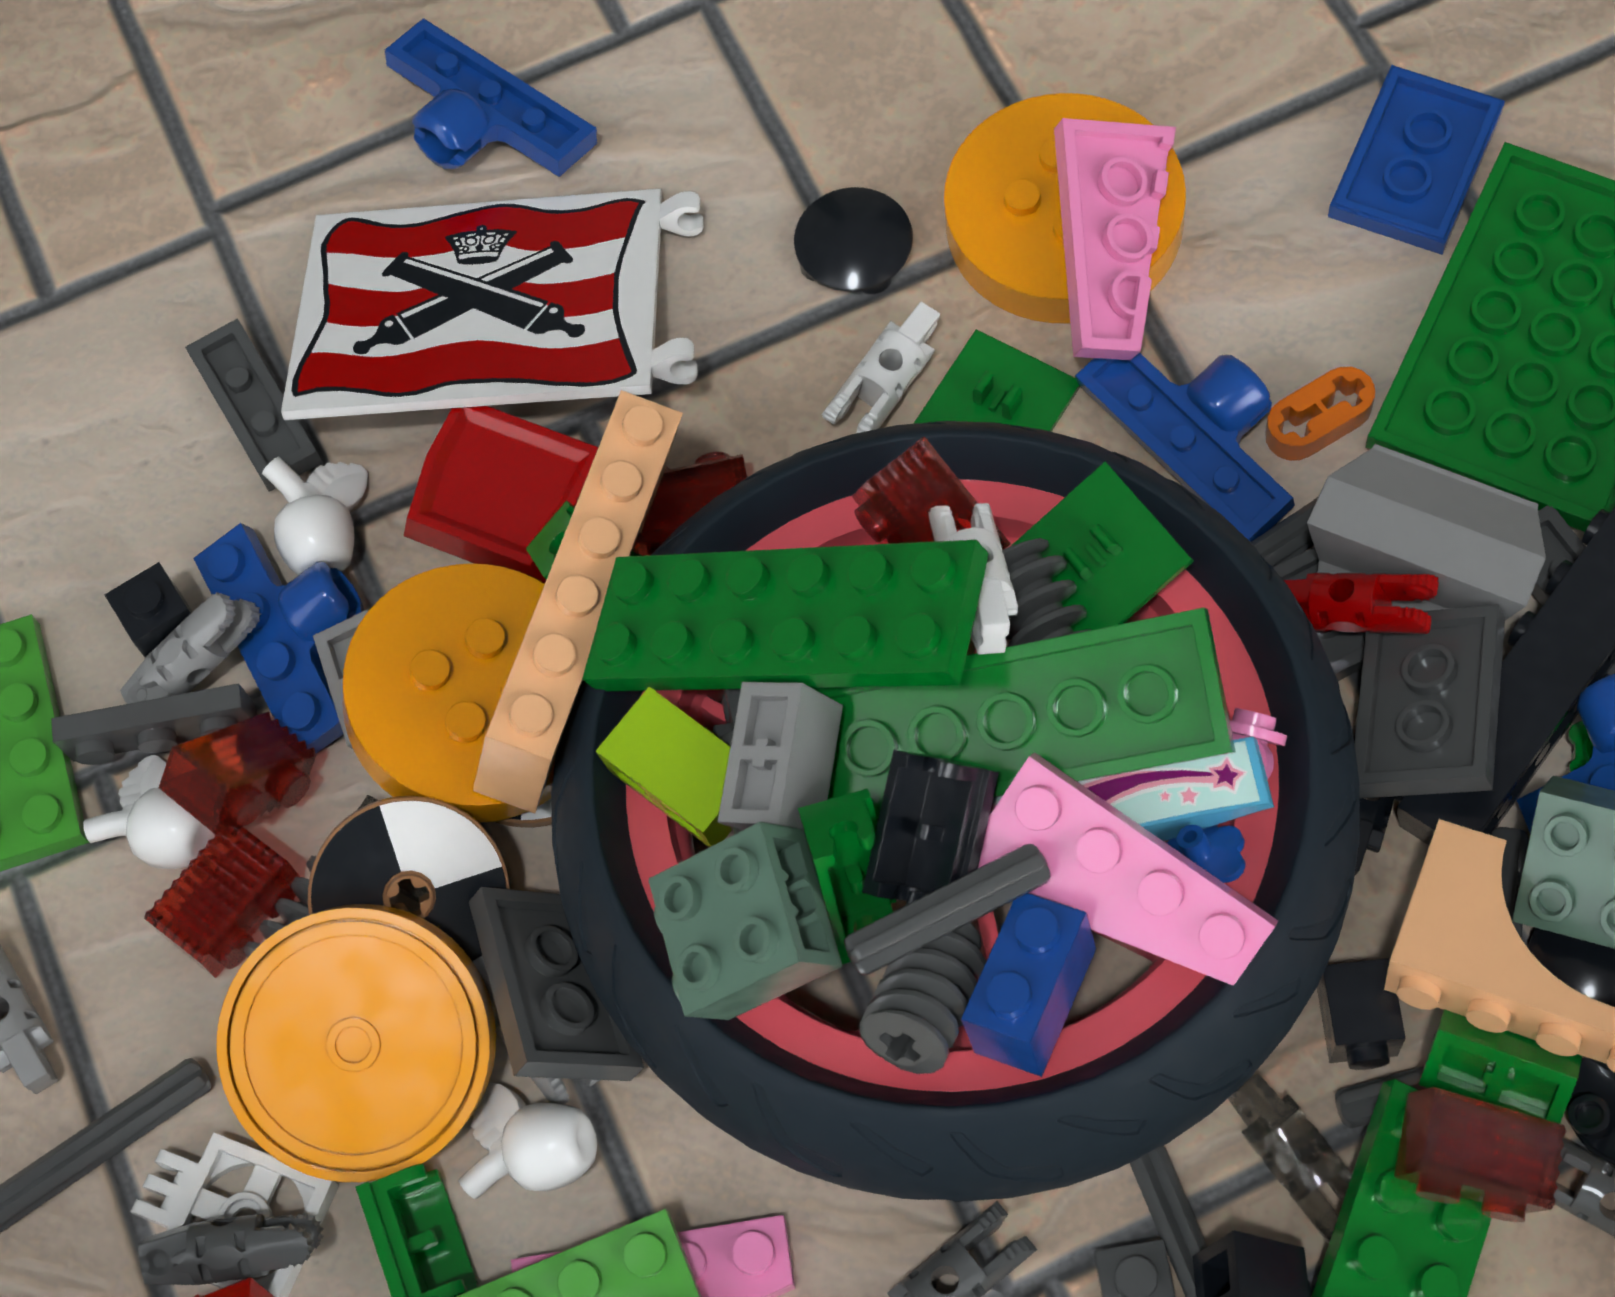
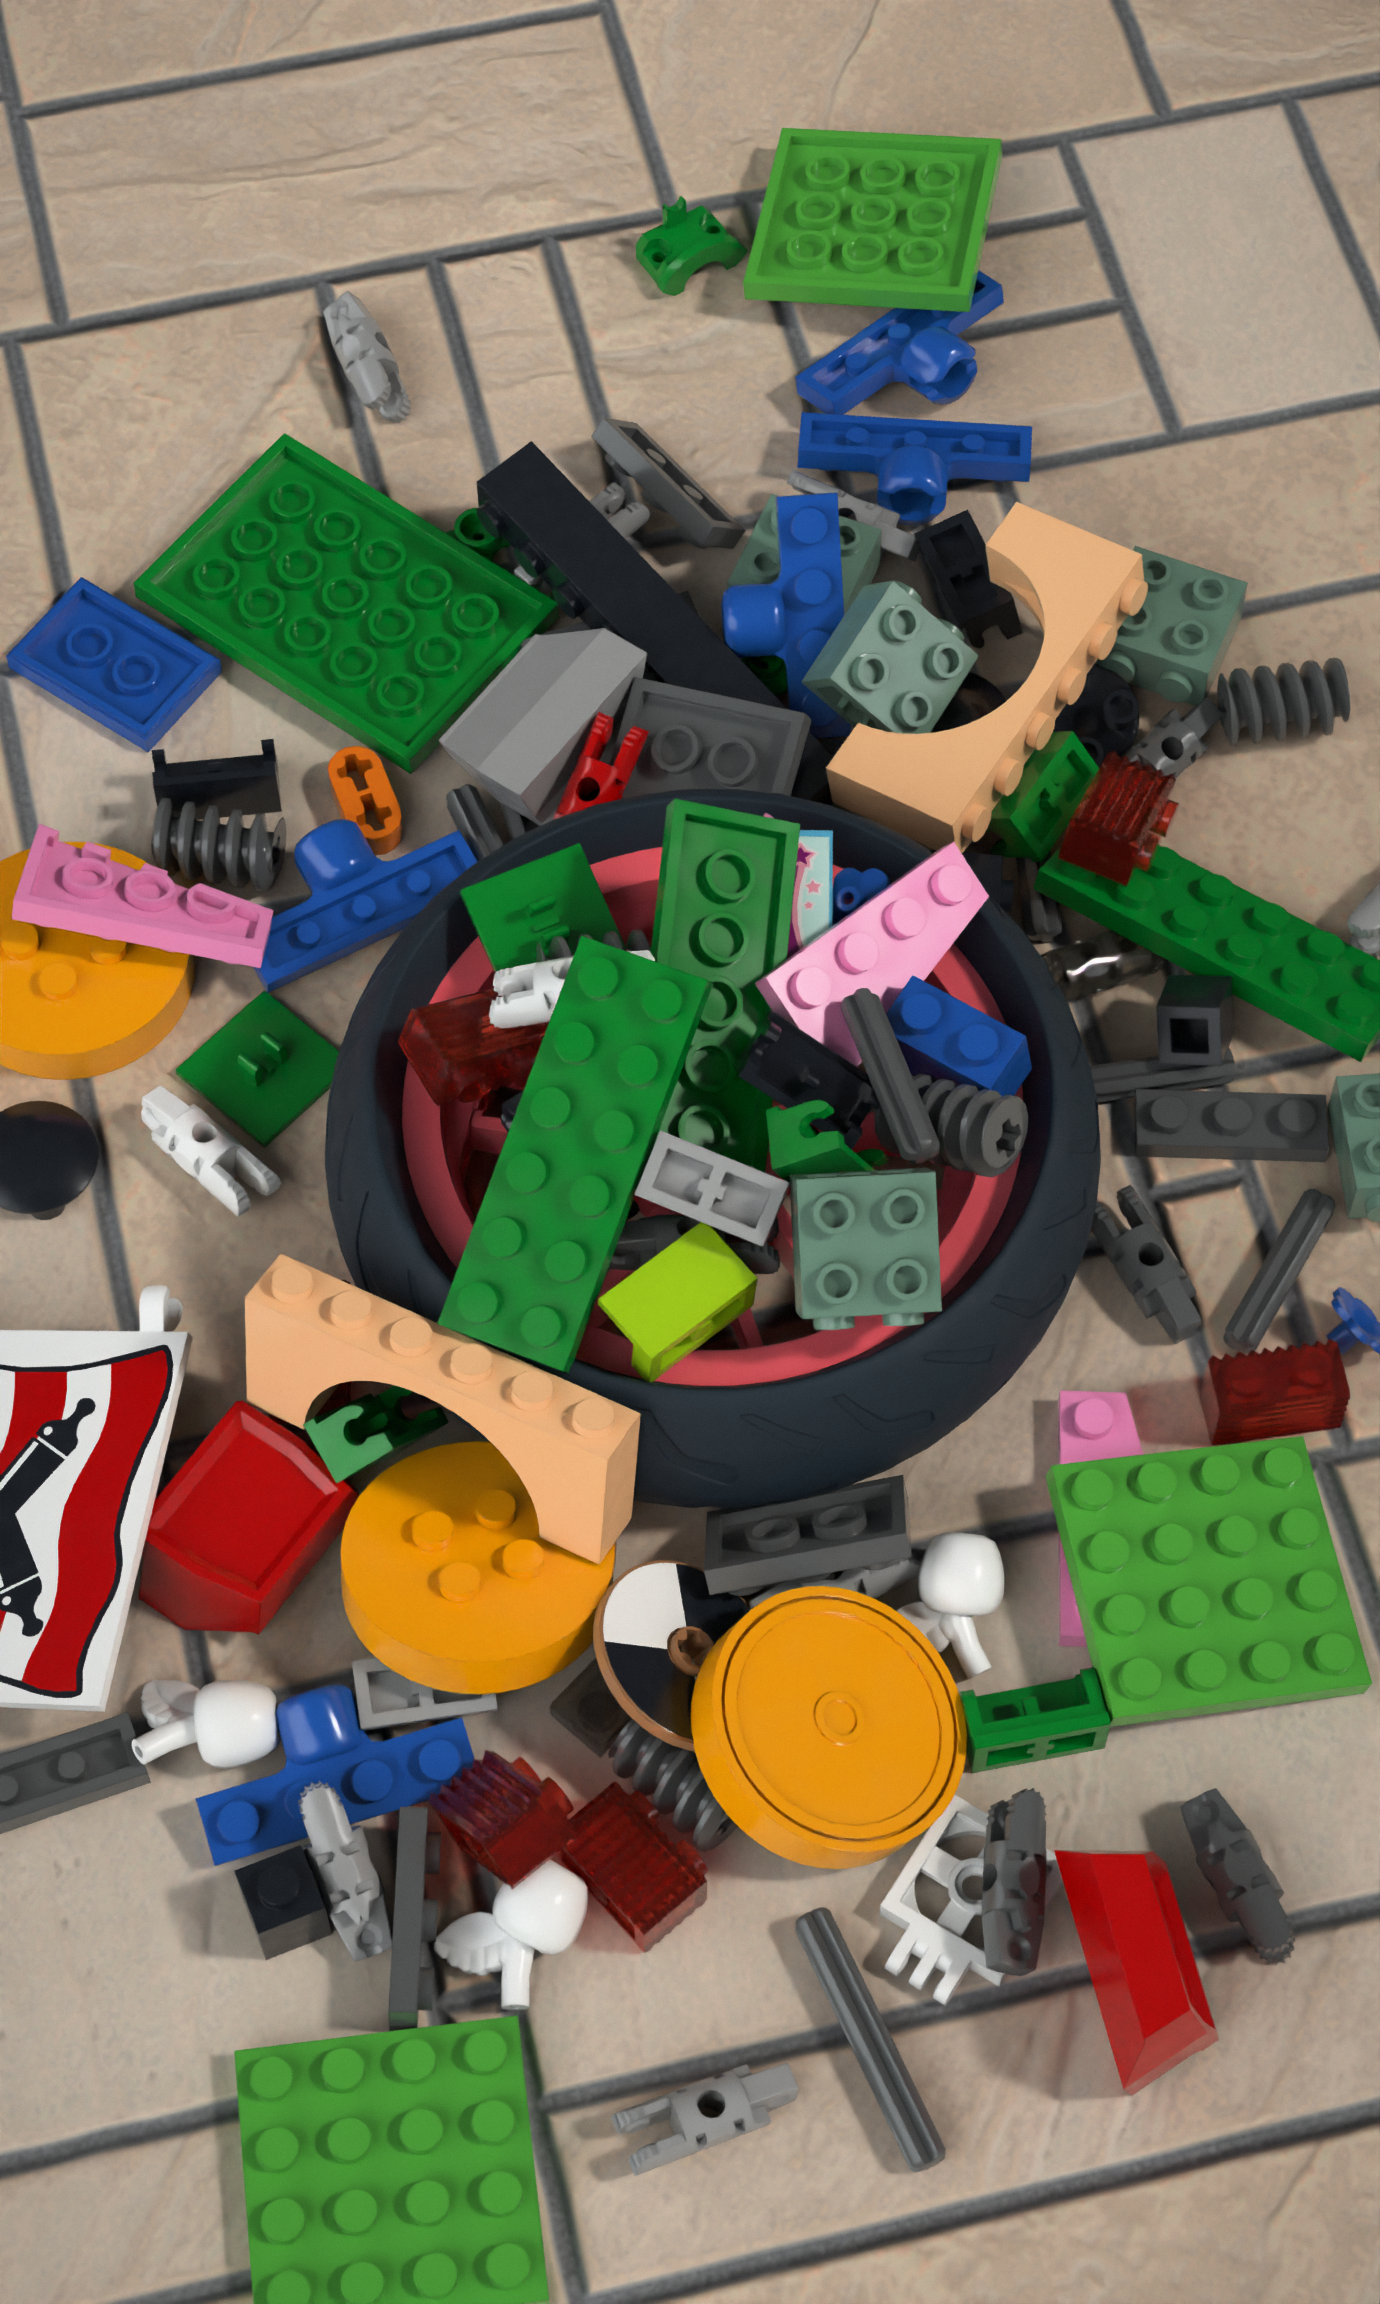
camera: 90 degrees left, 5 degrees down
none -> dark grey piece [151,797,286,891]
none -> black hinge [152,739,282,820]

